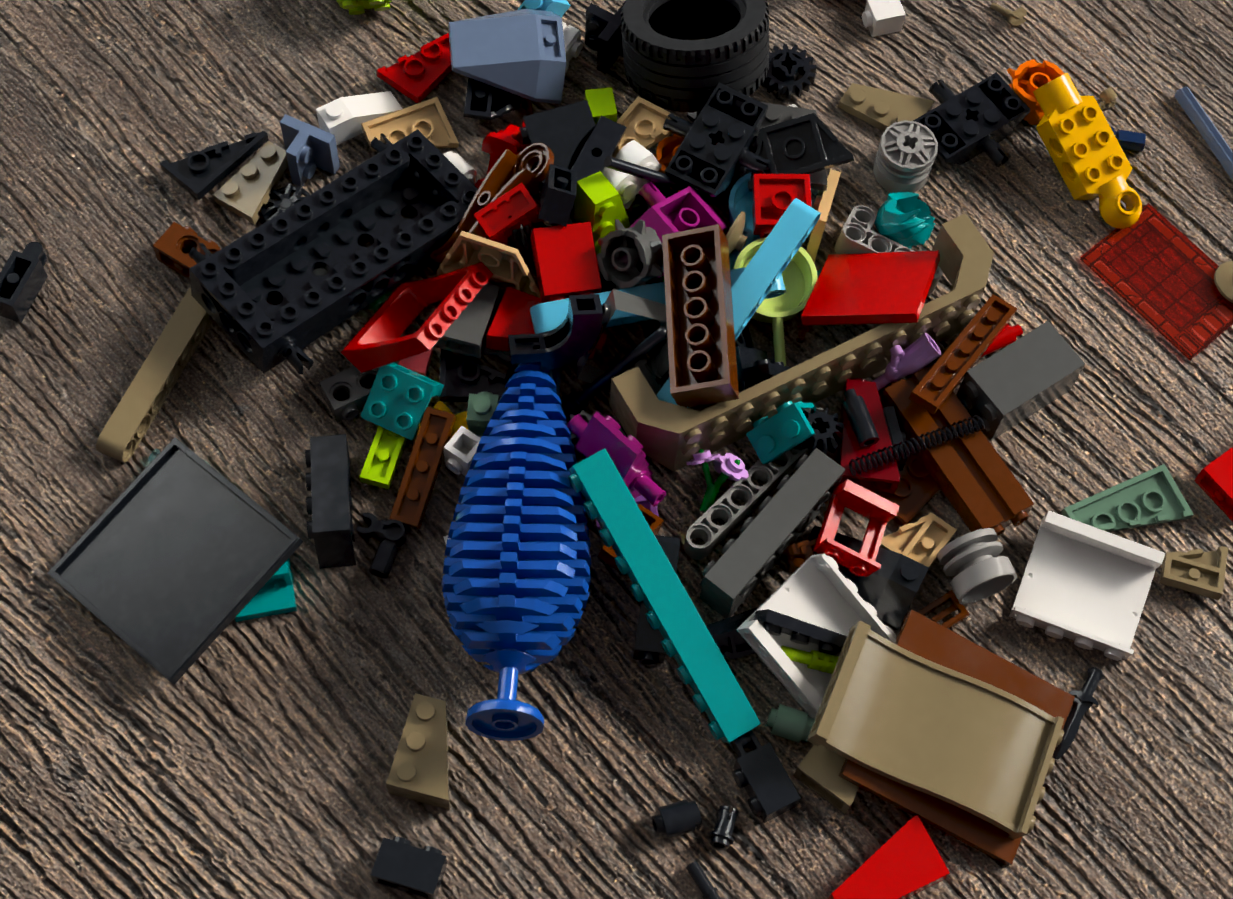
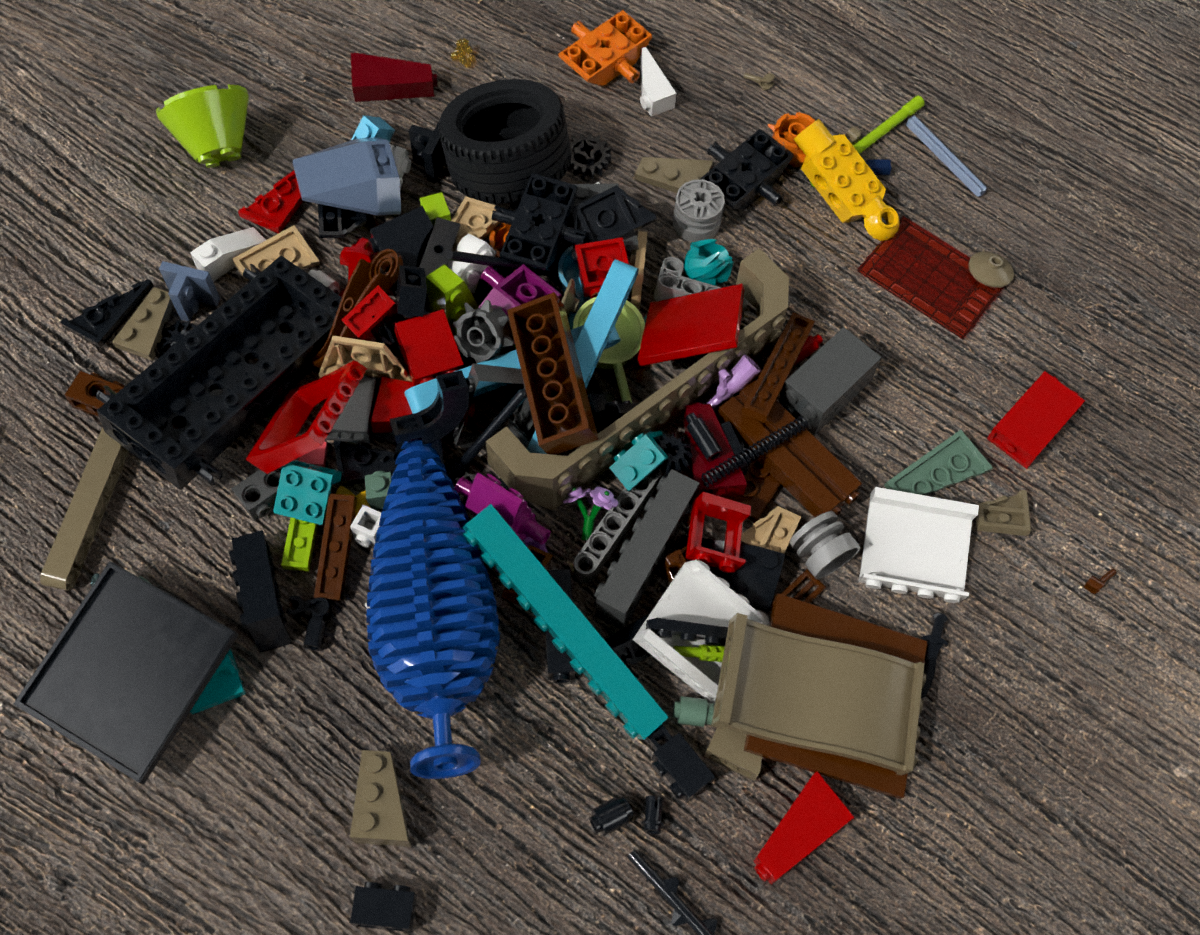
camera: 10 degrees left, 0 degrees up
none -> lime piece [809,95,925,187]

